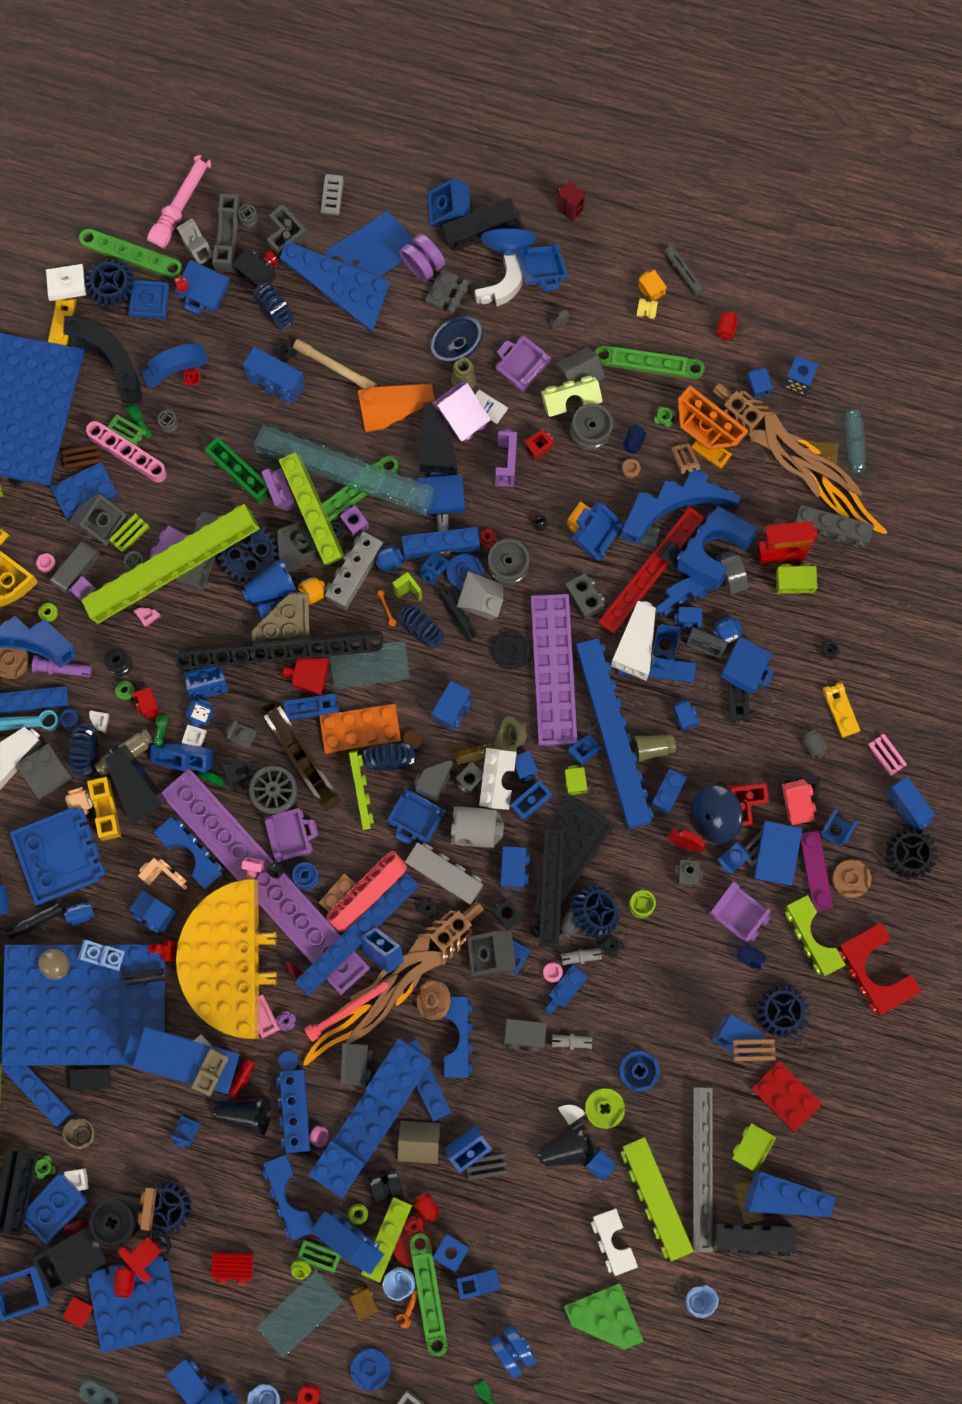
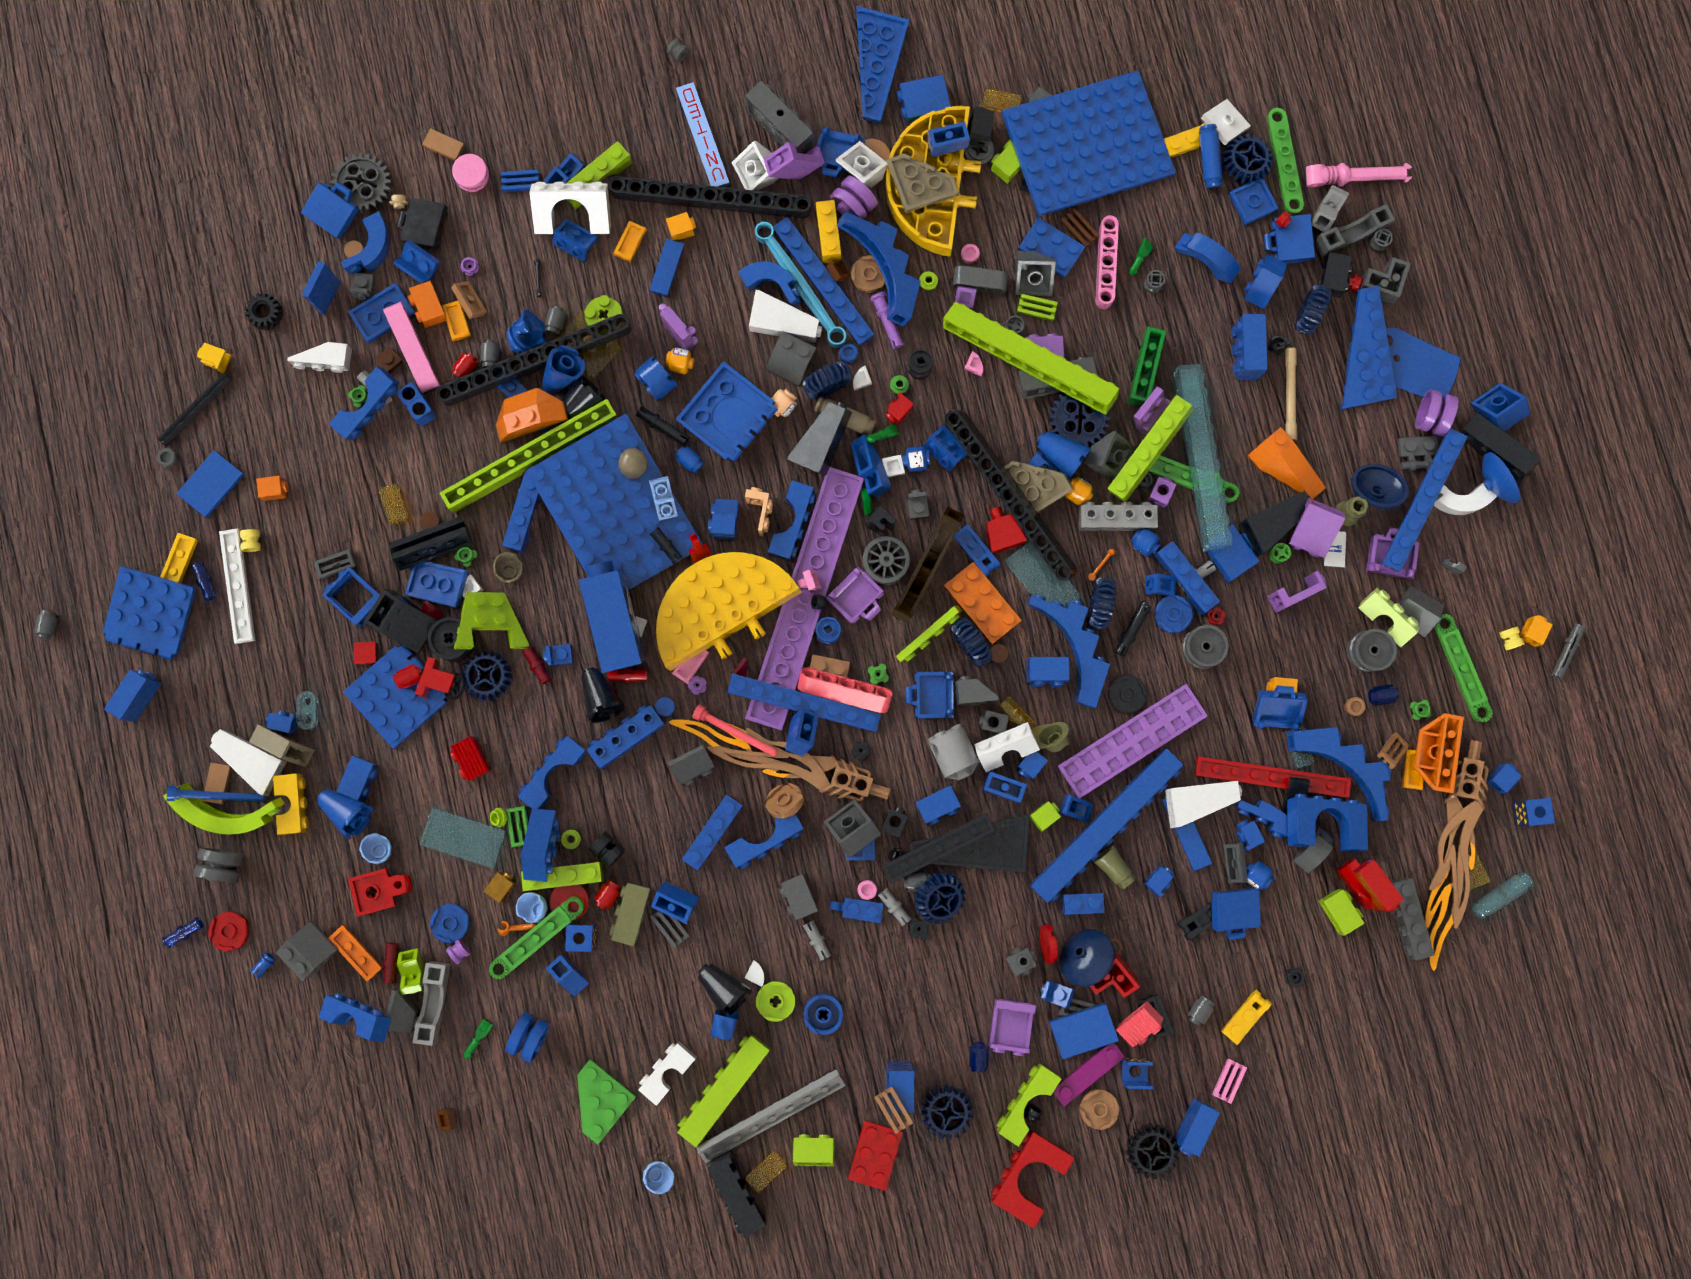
camera: 55 degrees right, 5 degrees up
black fence [63,316,142,404] -> none
black tile [70,1068,111,1090] -> none
yellow arch [87,777,122,841] -> none
bright green tile [107,414,146,446] -> none
medium nougat plate [138,1188,157,1231] -> none
red plate [183,367,200,386] -> none
dark tan slope [191,1048,229,1097] -> none
blue bracket [309,1039,432,1198] -> none
bright pink tile [310,1126,329,1148] -> none
light grey slope [321,174,344,216] -> none
lime panel [392,572,422,601] -> none
dark tan slope [398,1121,440,1164] -> none
red plate [404,1216,424,1237] -> none
light grey brick [405,842,484,905] -> none
light grey slope [456,571,503,620] -> none
blue piece [516,244,568,291] -> none
red brick [524,429,554,462] -> none
black hinge [533,515,548,531] -> none
dark red brick [556,181,585,221] -> none
dark grey brick [565,573,605,620] -> none
lime wheel [629,890,656,919] -> none
blue piece [651,624,680,670] -> none
red brick [716,312,738,341] -> none
blue wedge [743,1172,836,1217] -> none
none -> medium lavender wheel [446,939,471,964]
none -> lime wing [454,592,529,649]
none -> dark red pin [522,646,552,685]
none -> olive brick [609,882,652,946]
none -> bright green plate [868,664,889,685]
none -> black plate [1024,1104,1042,1122]
none -> blue arch [1026,594,1110,708]
none -> blue axle [1199,124,1223,188]
none -> blue brick [1244,254,1287,309]
none -> bright green wheel [1268,543,1291,564]
none -> blue plate [1381,428,1468,572]

